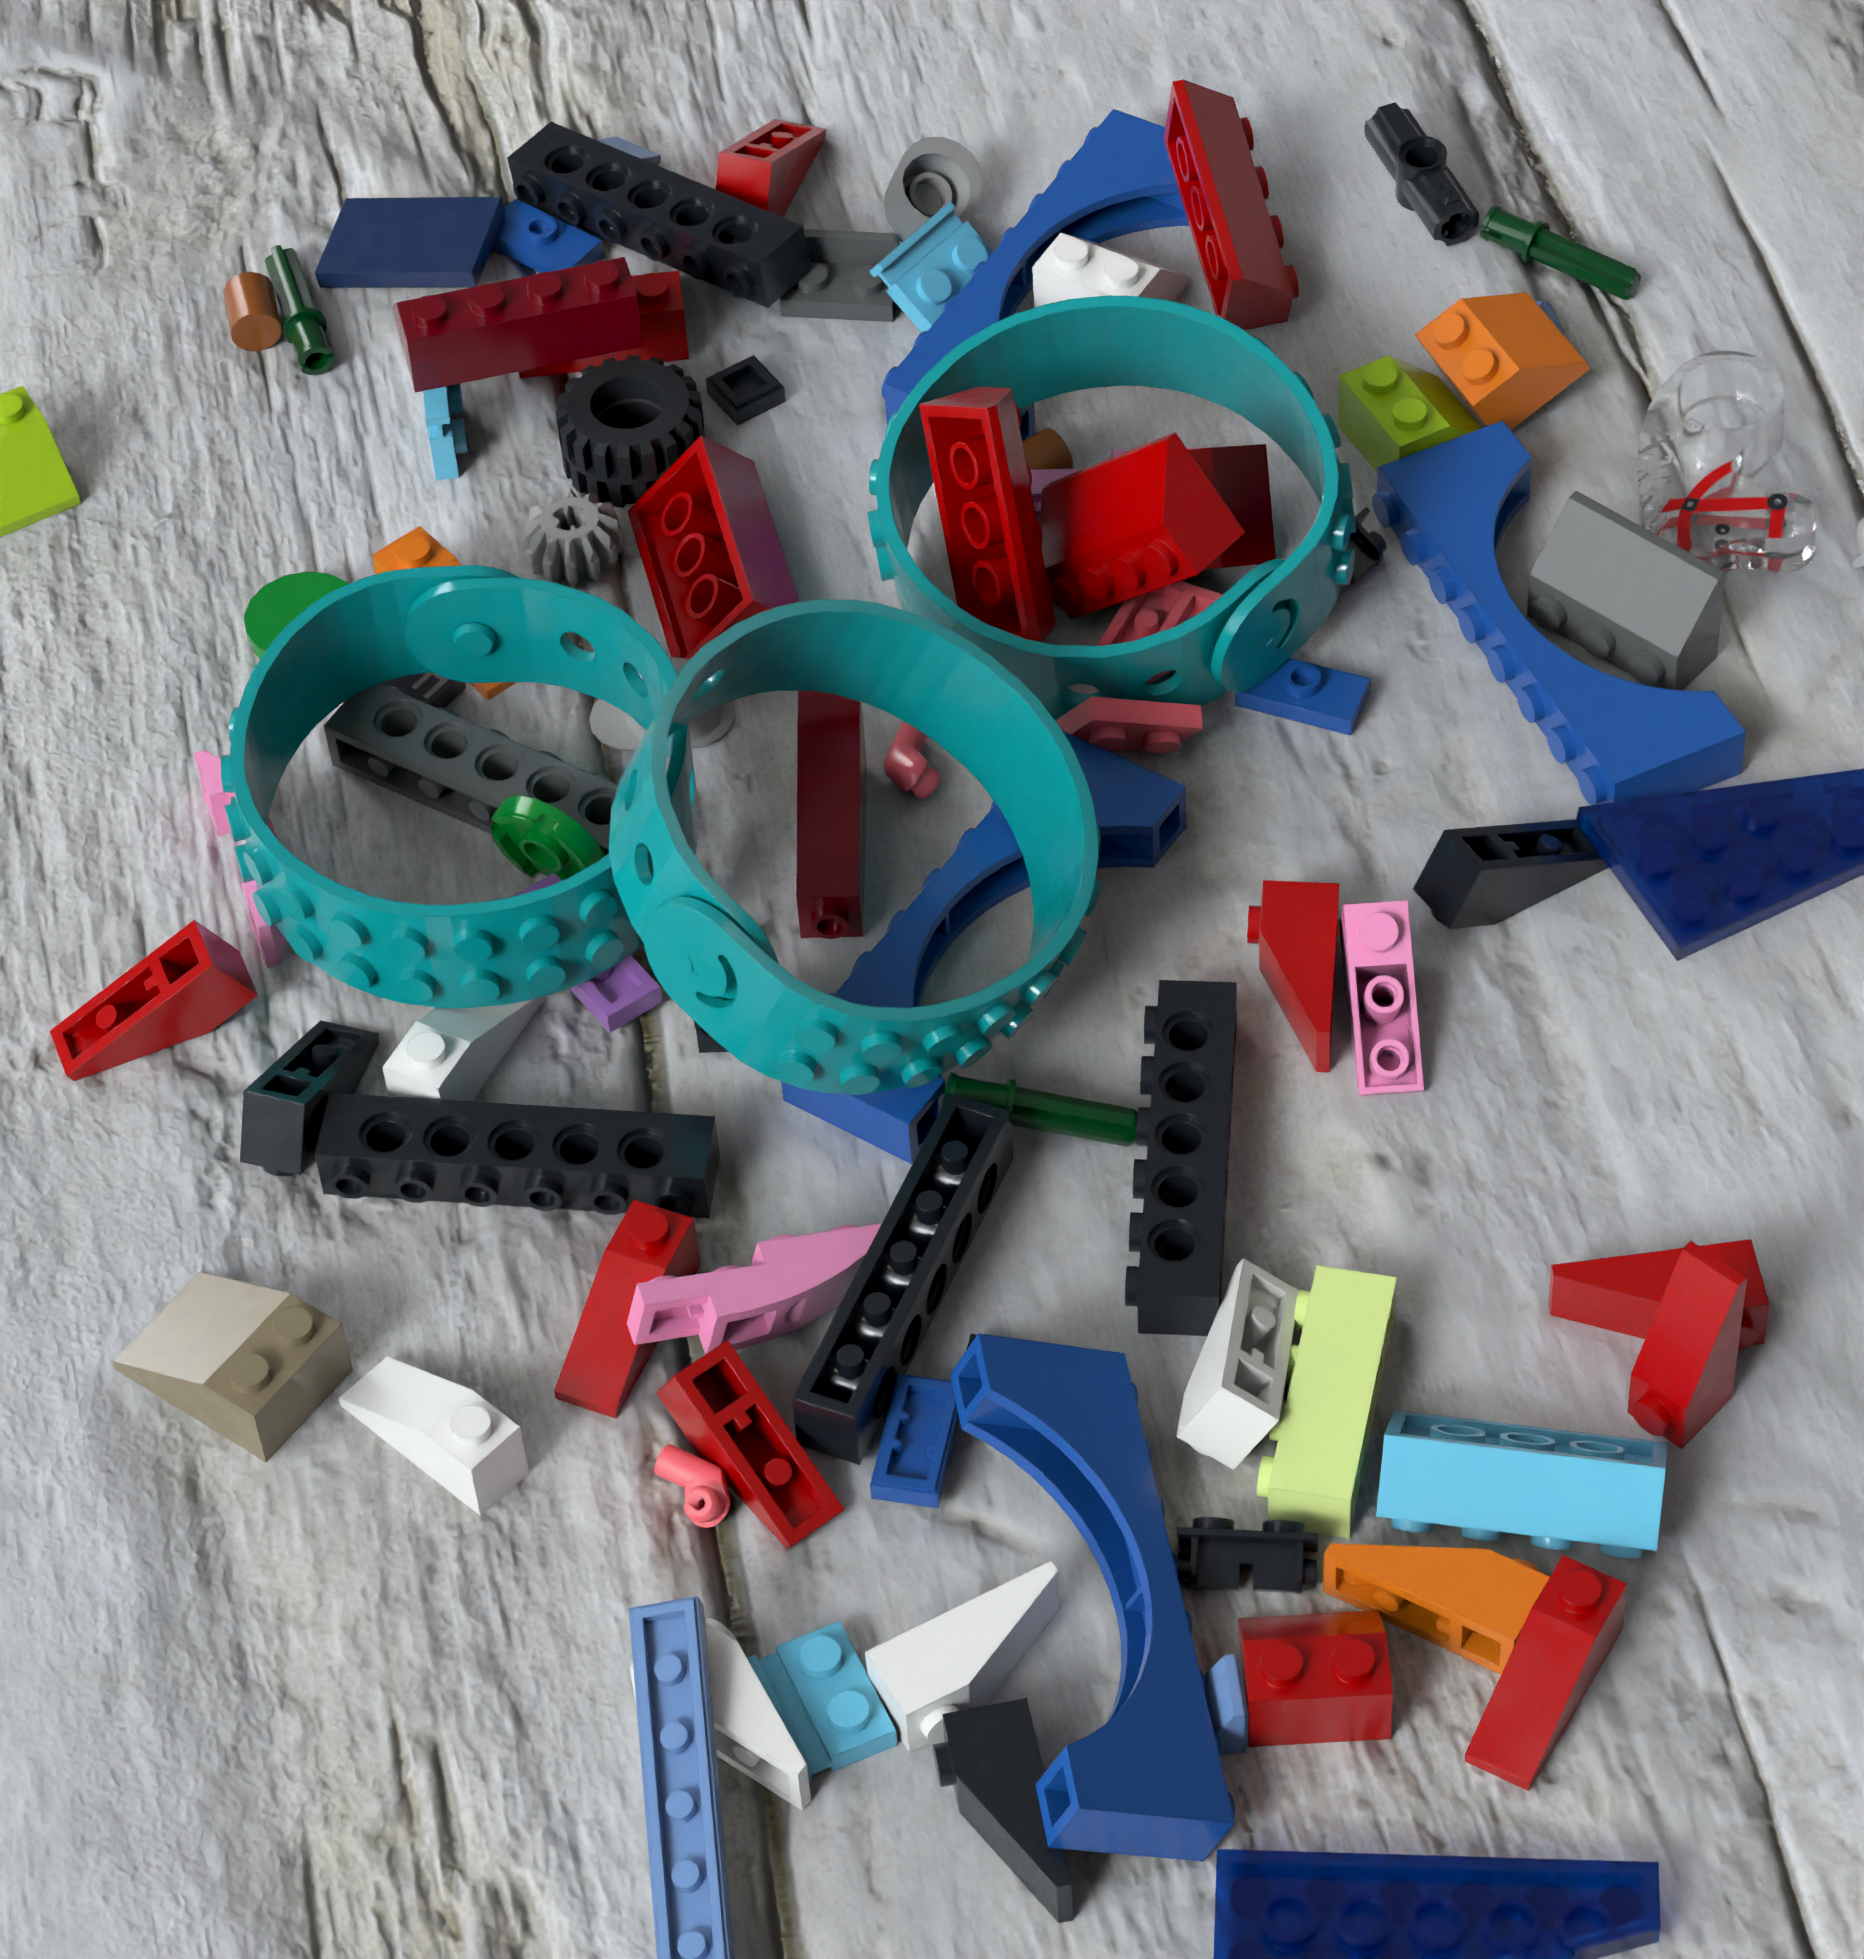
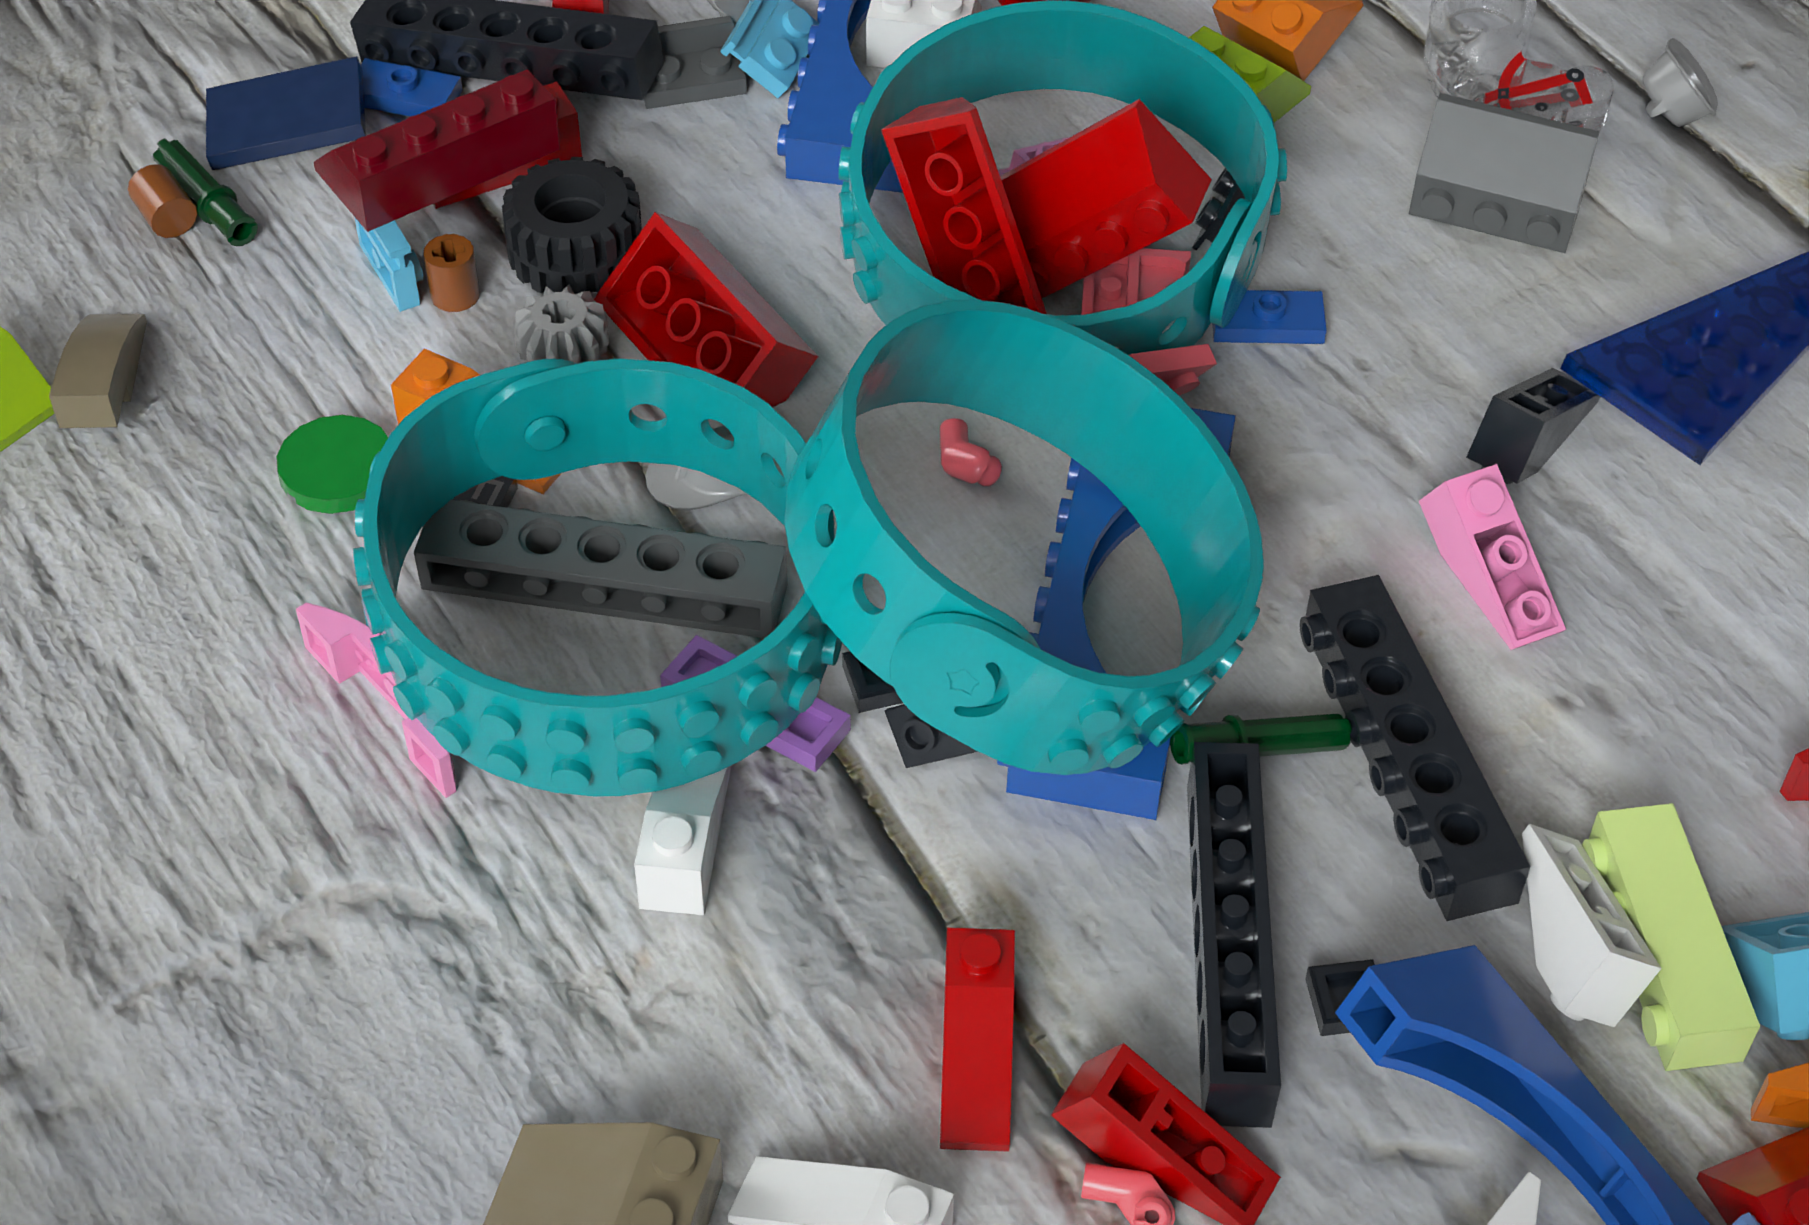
camera: 25 degrees left, 0 degrees up
red slope [49,920,258,1081] -> none
black slope [240,1020,379,1176] -> none
black brick [315,1093,720,1218] -> none
green tile [490,795,605,881] -> none
bright pink slope [627,1223,882,1354] -> none
black tile [705,355,786,426] -> none
dark red slope [796,691,867,939] -> none
blue plate [870,1374,960,1509] -> none
black hinge [1177,1517,1318,1594] -> none
red slope [1247,880,1339,1073] -> none
blue arch [1372,421,1746,825] -> none
none -> dark tan slope [49,314,147,428]
none -> dark orange piece [424,234,480,312]

